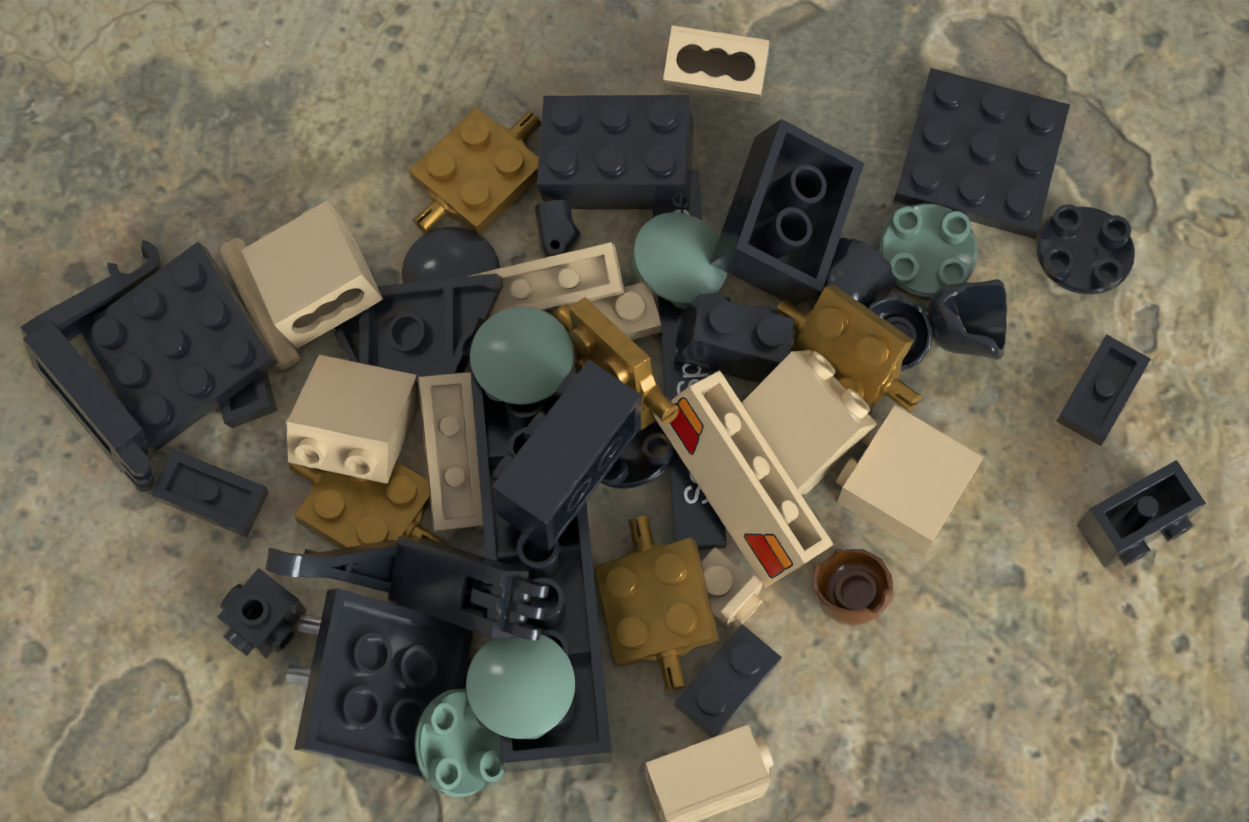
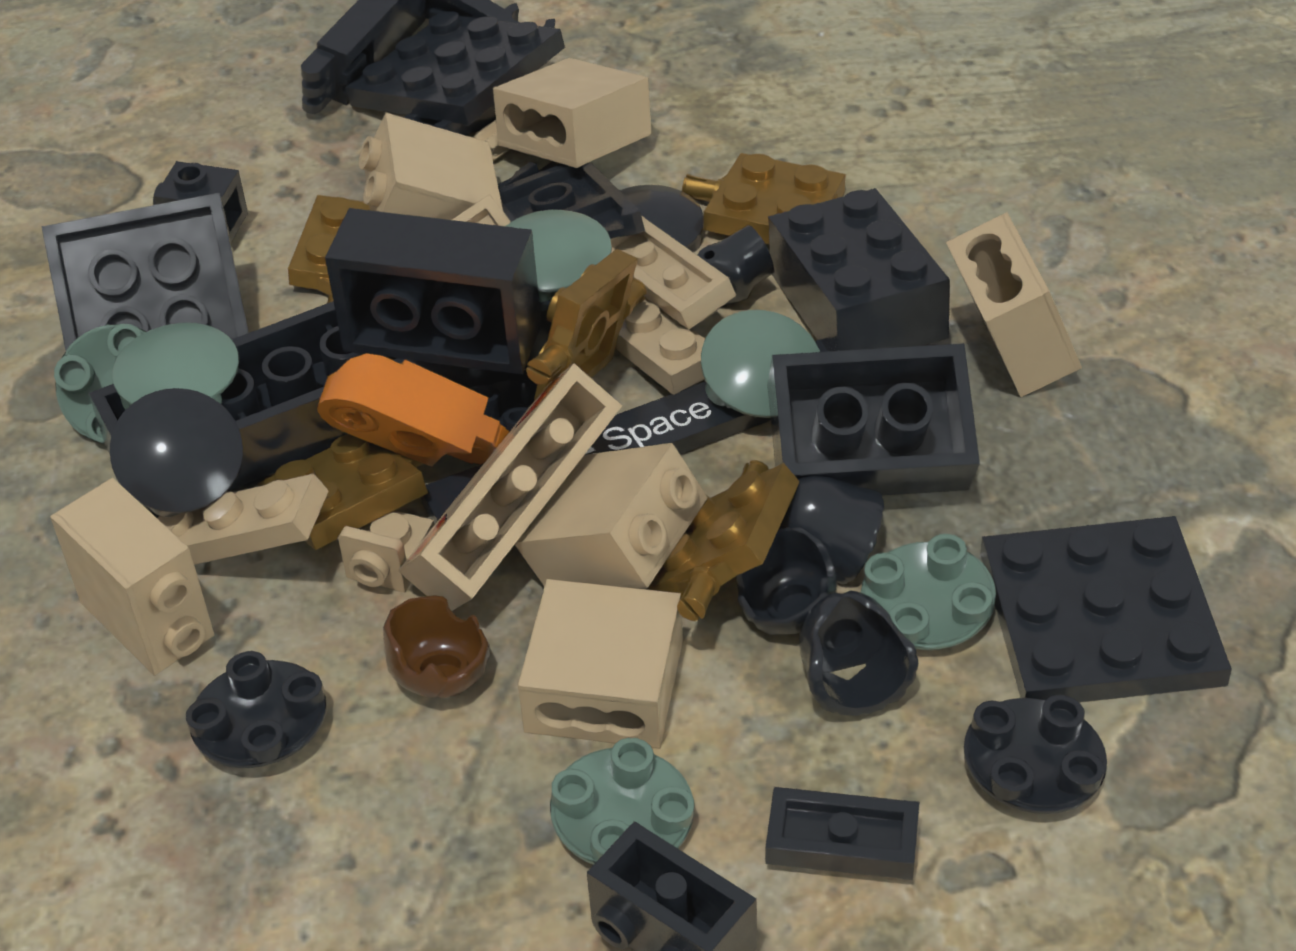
camera: 70 degrees right, 25 degrees down
black plate [151,450,269,538] -> none
black hinge [265,536,549,641] -> none
black brick [673,293,794,383] -> none
black plate [674,624,782,738] -> none
none -> black dish [110,388,243,517]
none -> tan plate [158,474,329,565]
none -> black dish [186,651,327,768]
none -> orange piece [317,353,509,467]
none -> sand green dish [550,738,694,865]

